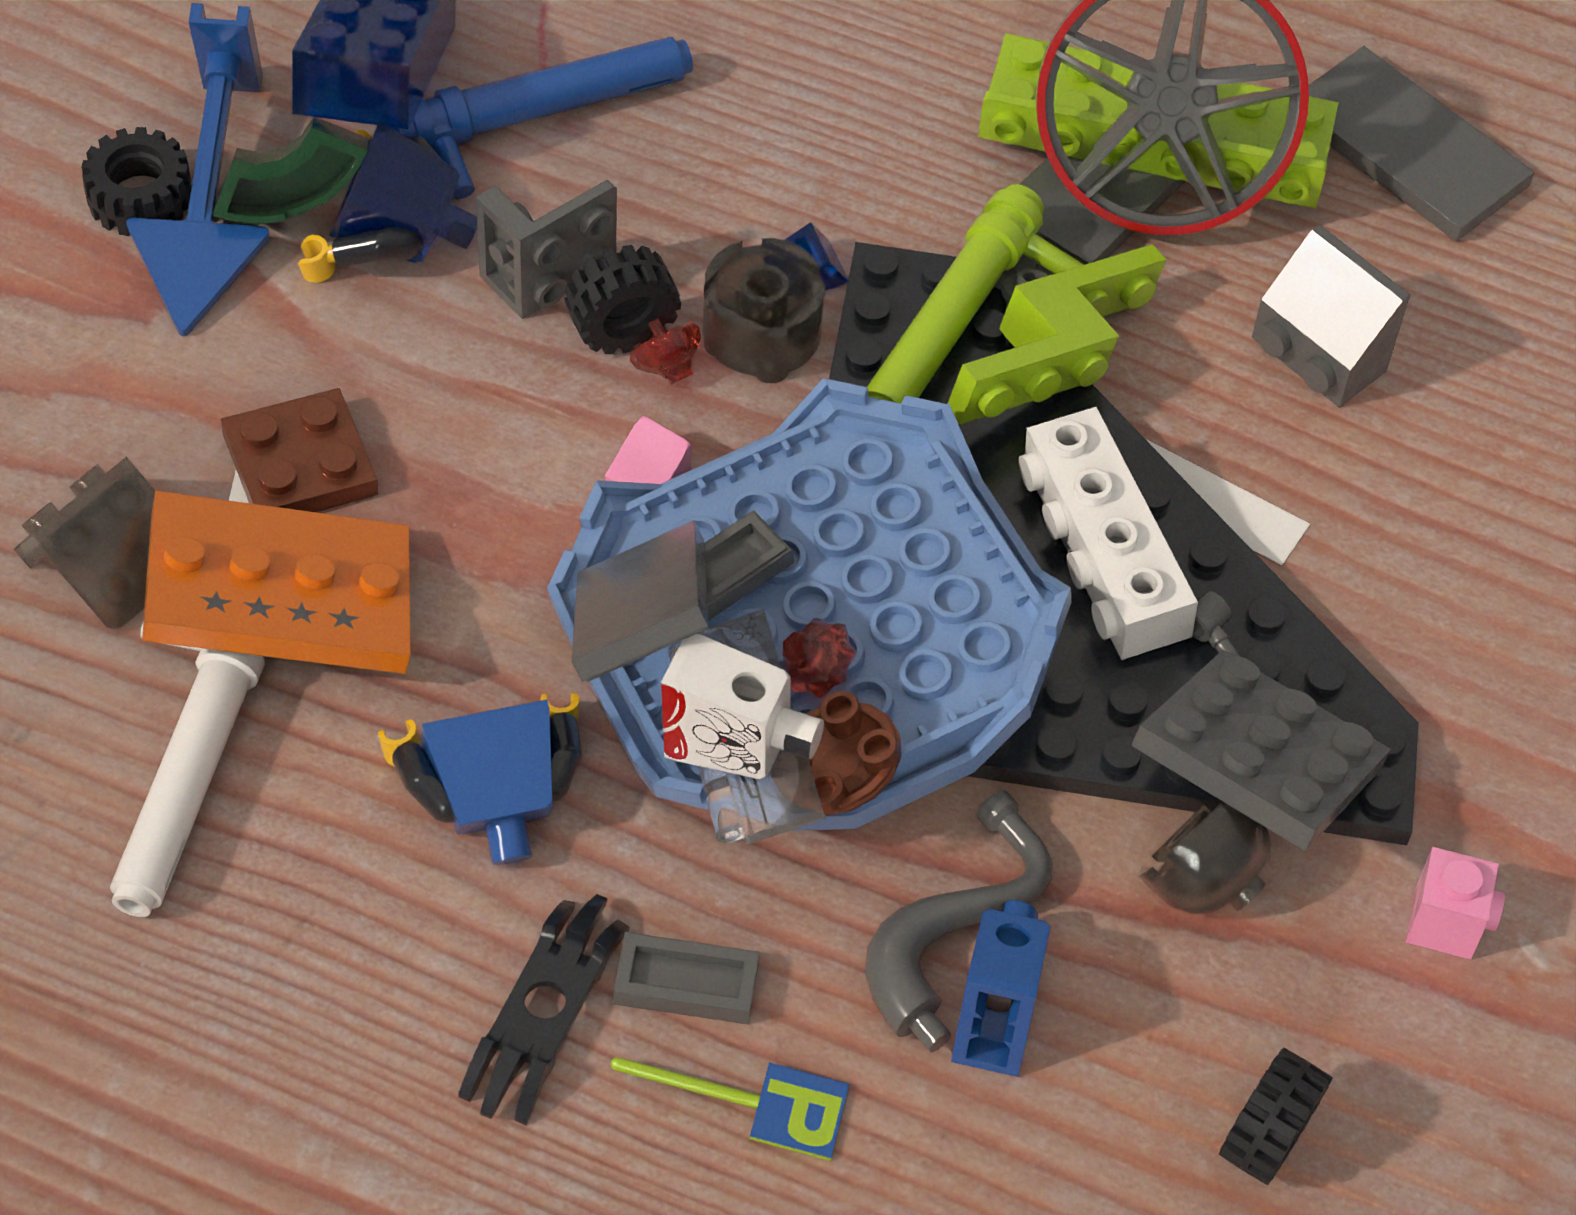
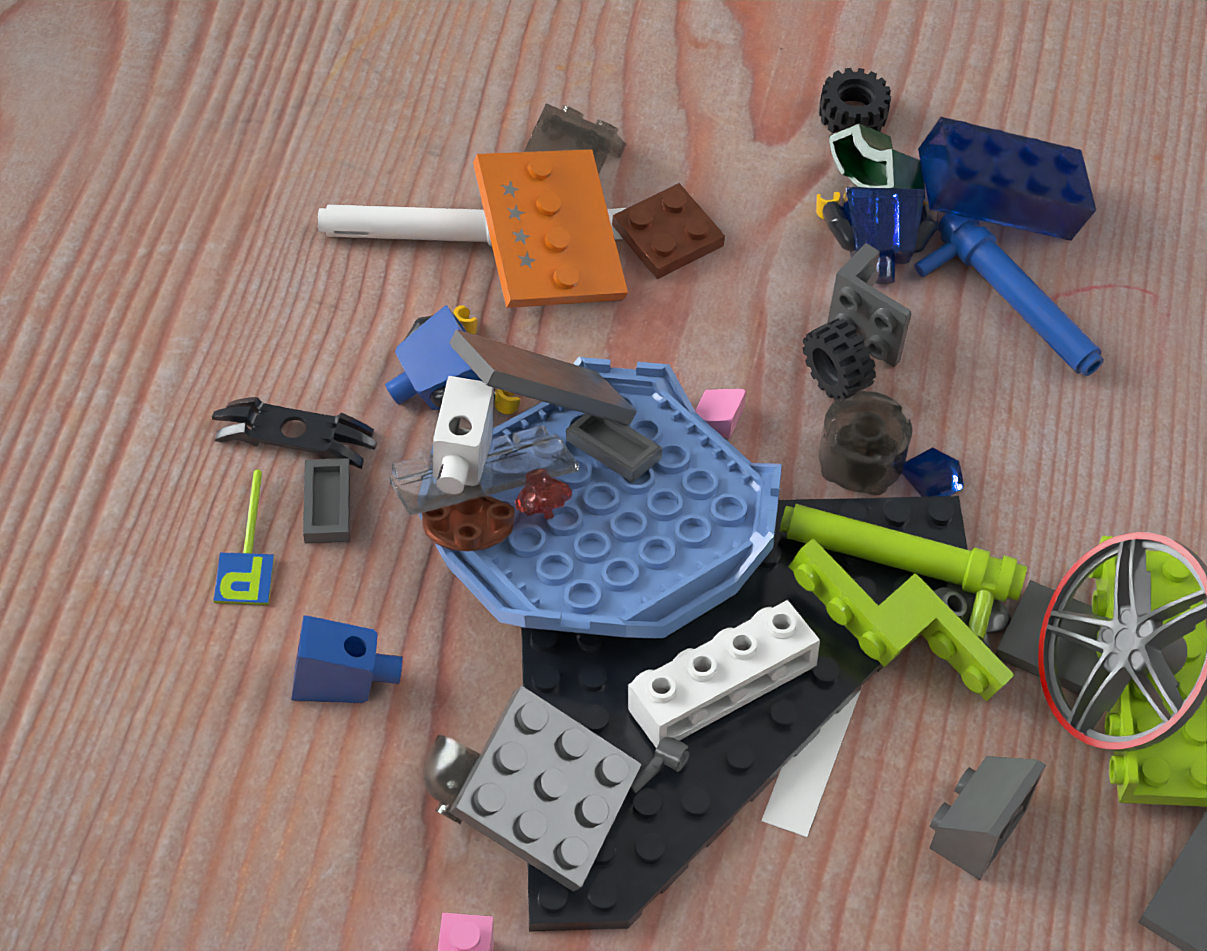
camera: 80 degrees right, 0 degrees up
blue piece [126,3,270,336] -> none
clear red piece [630,318,701,385] -> none
dark grey animal [865,790,1053,1052] -> none
black tyre [1219,1048,1333,1185] -> none

